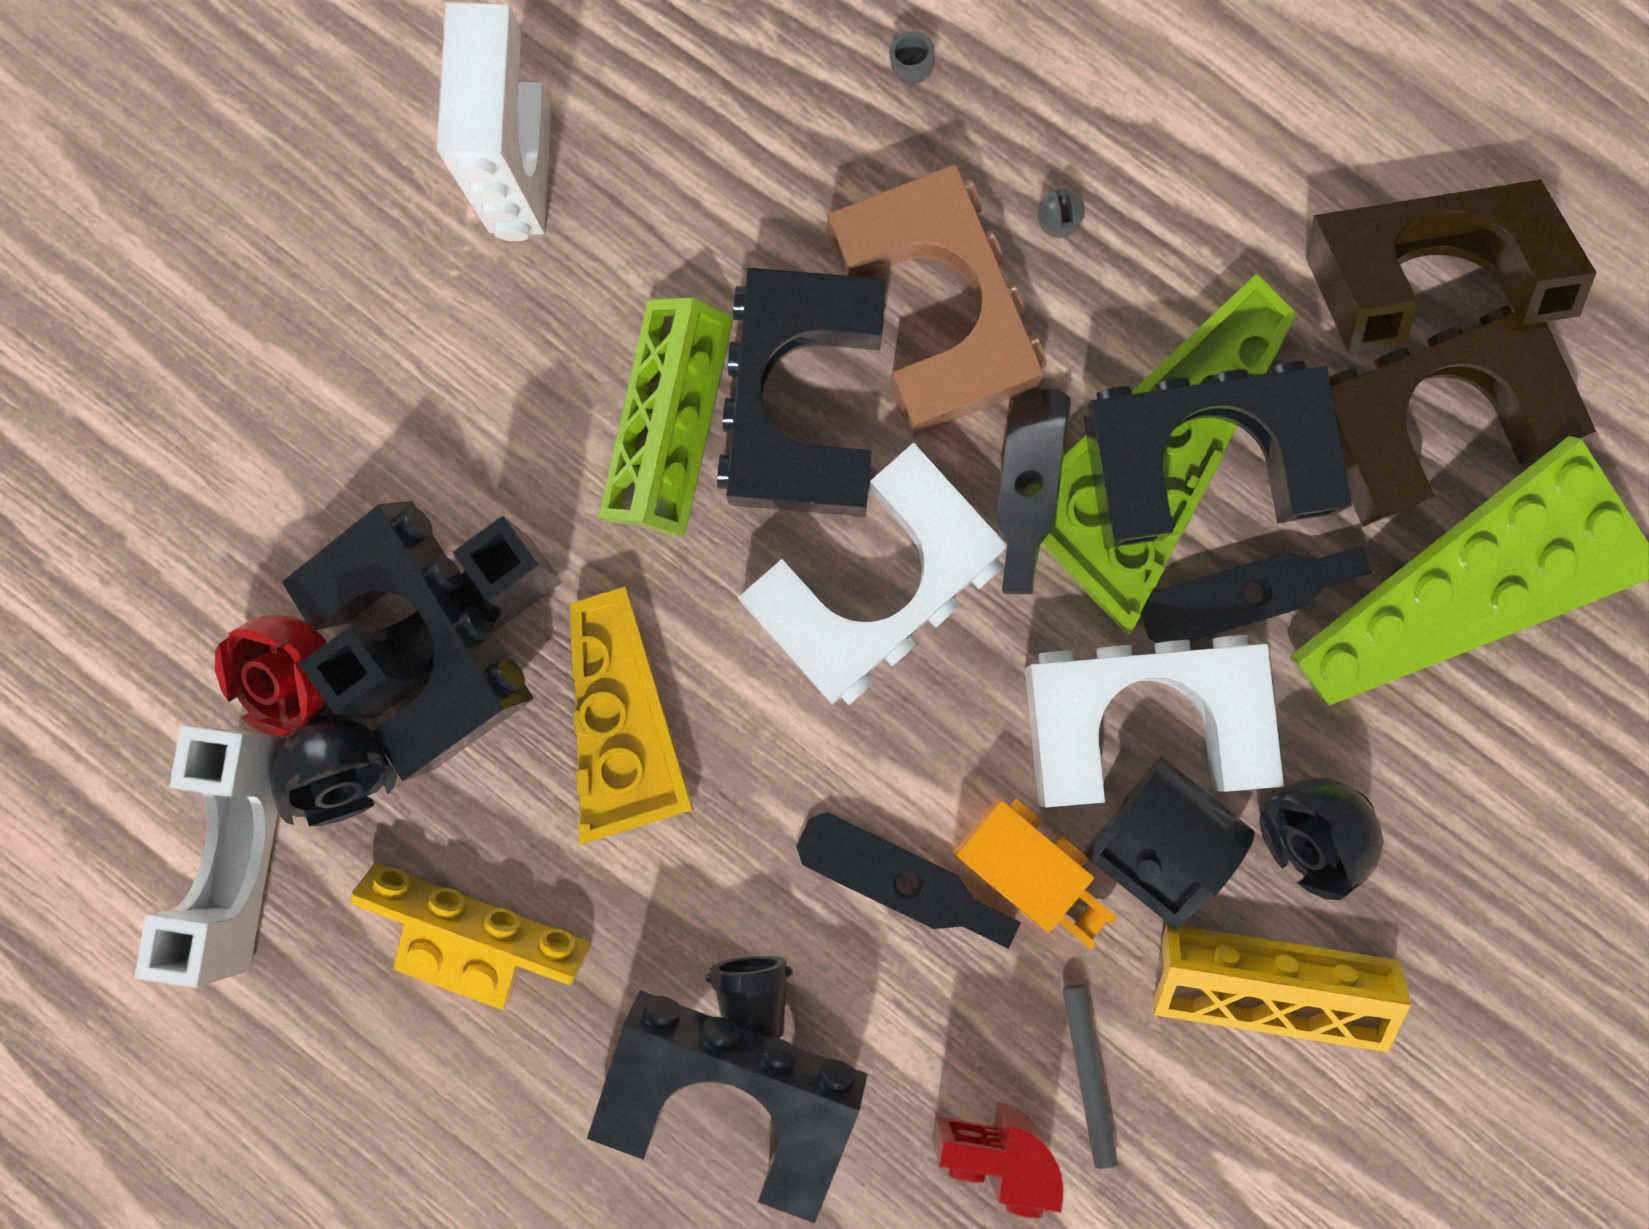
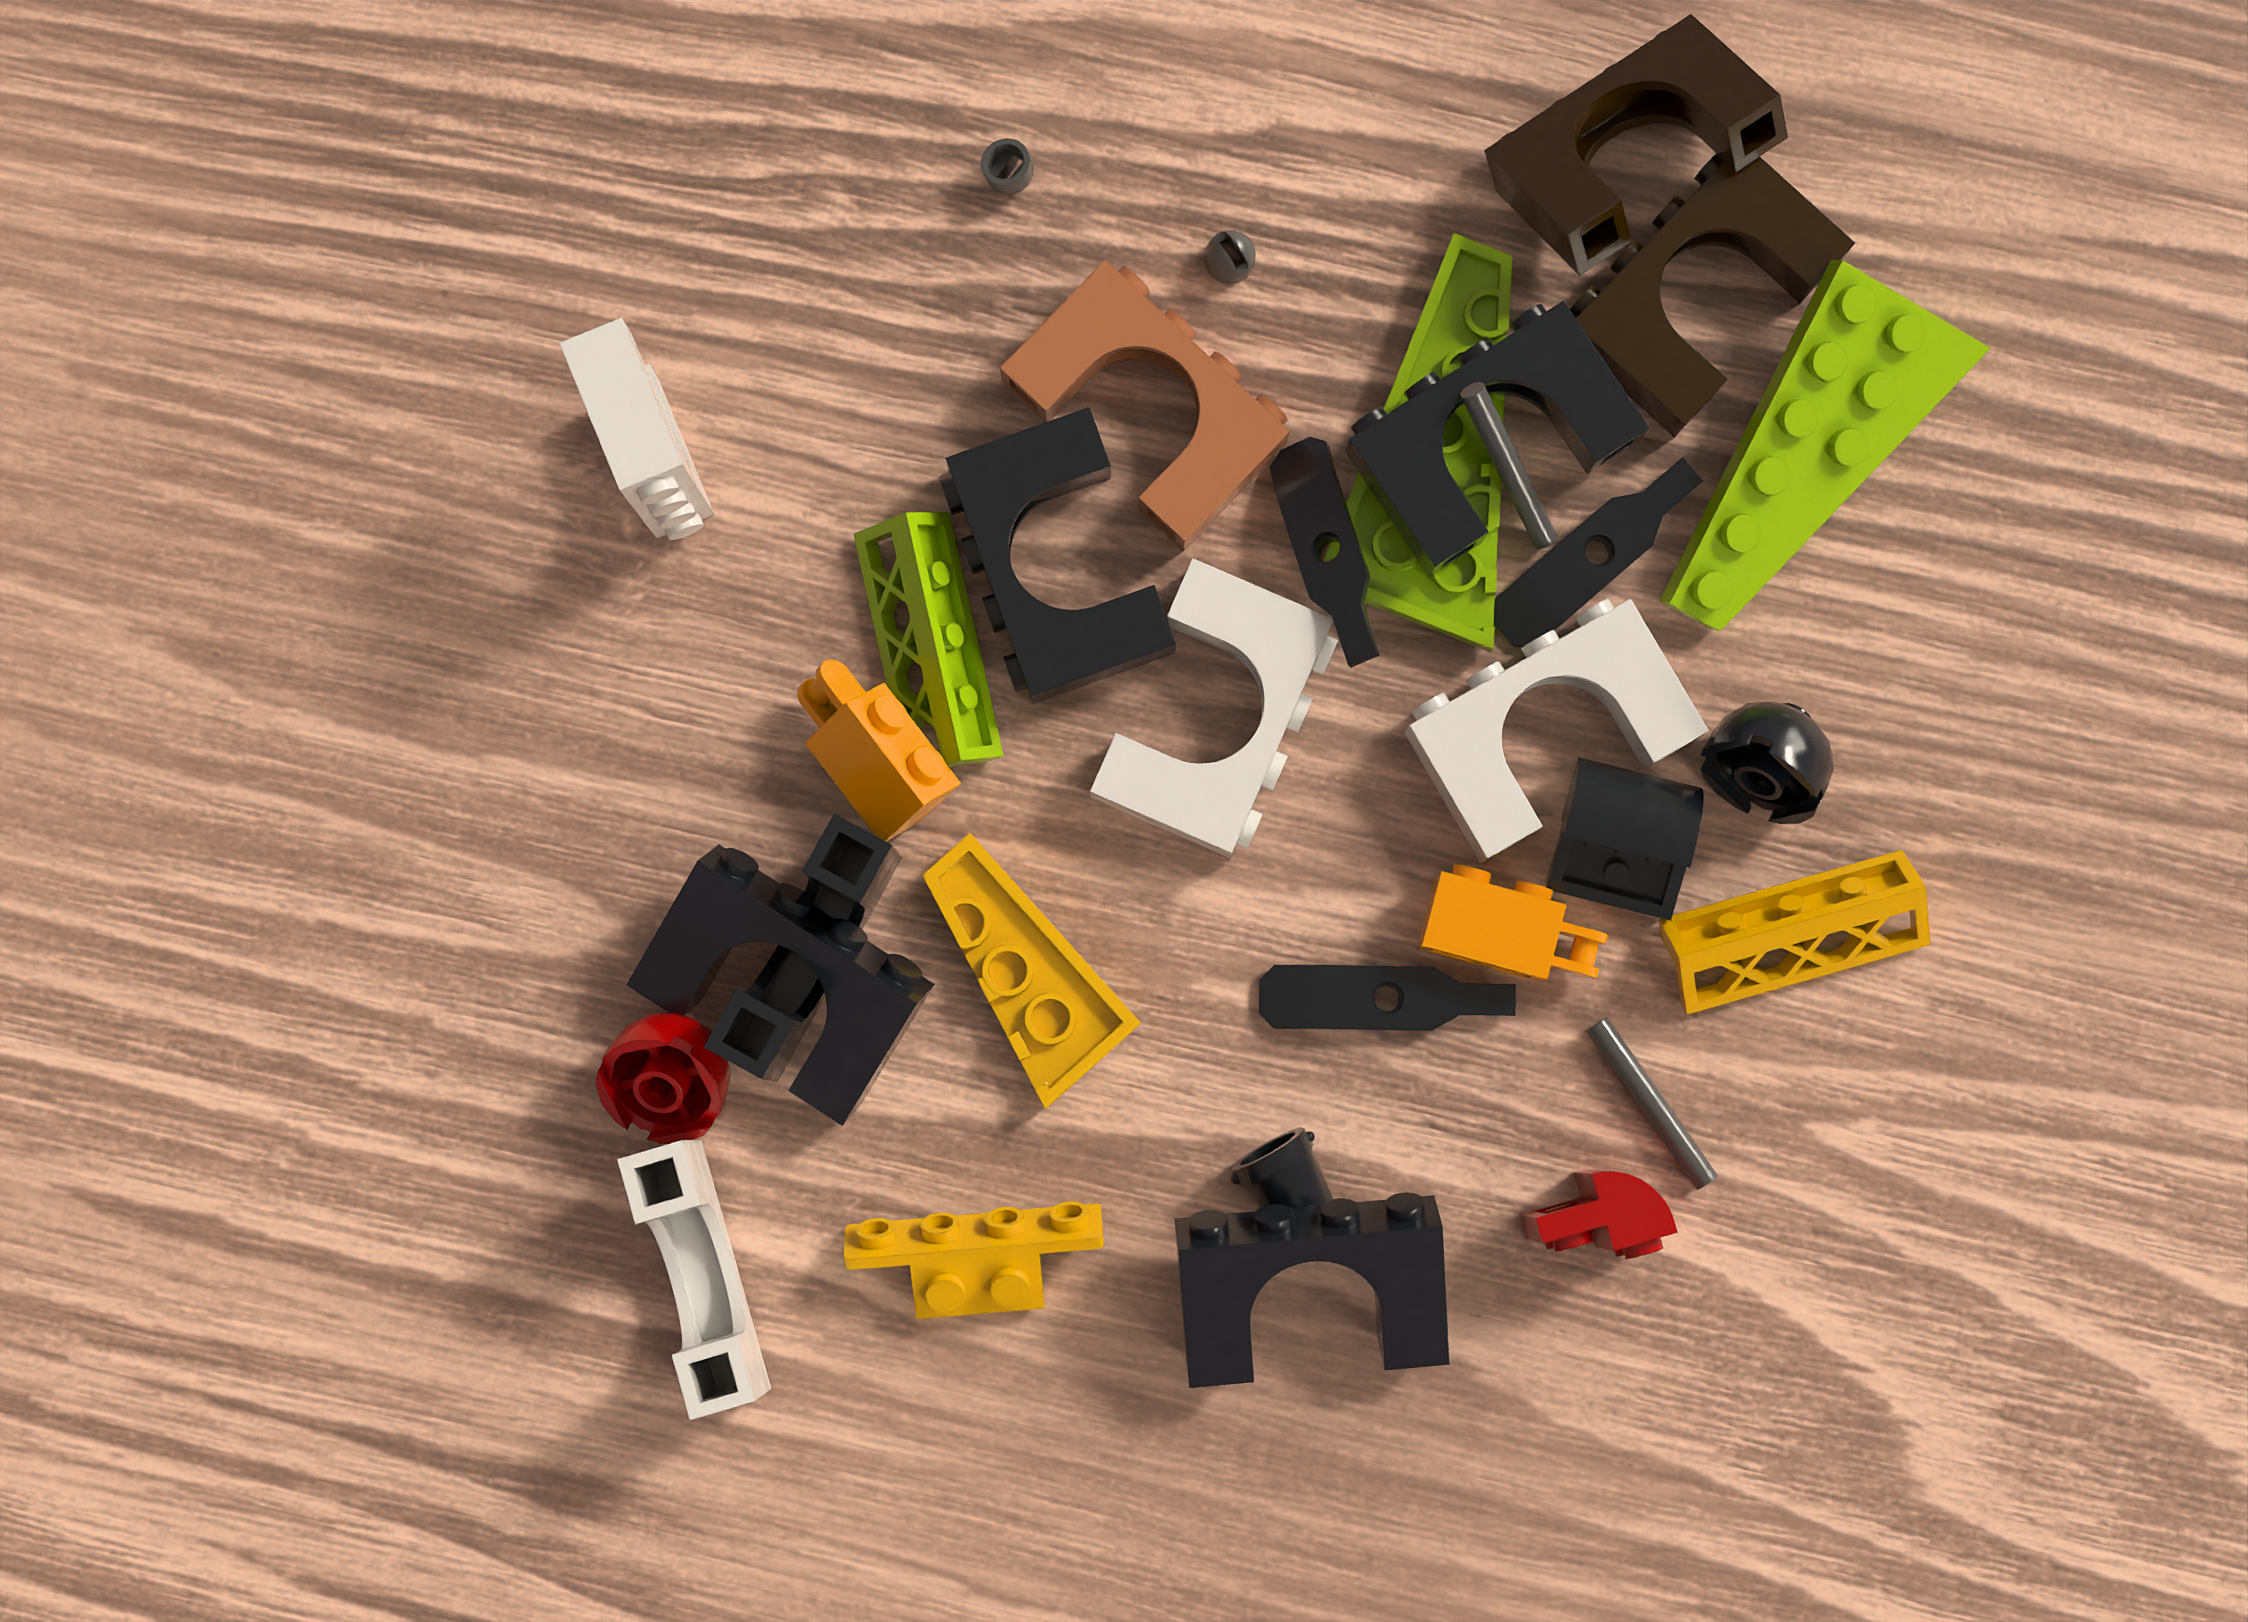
camera: 30 degrees left, 0 degrees up
black cylinder [270,716,397,827] -> none
none -> light orange brick [797,659,961,842]
none -> dark grey bar [1460,382,1557,549]

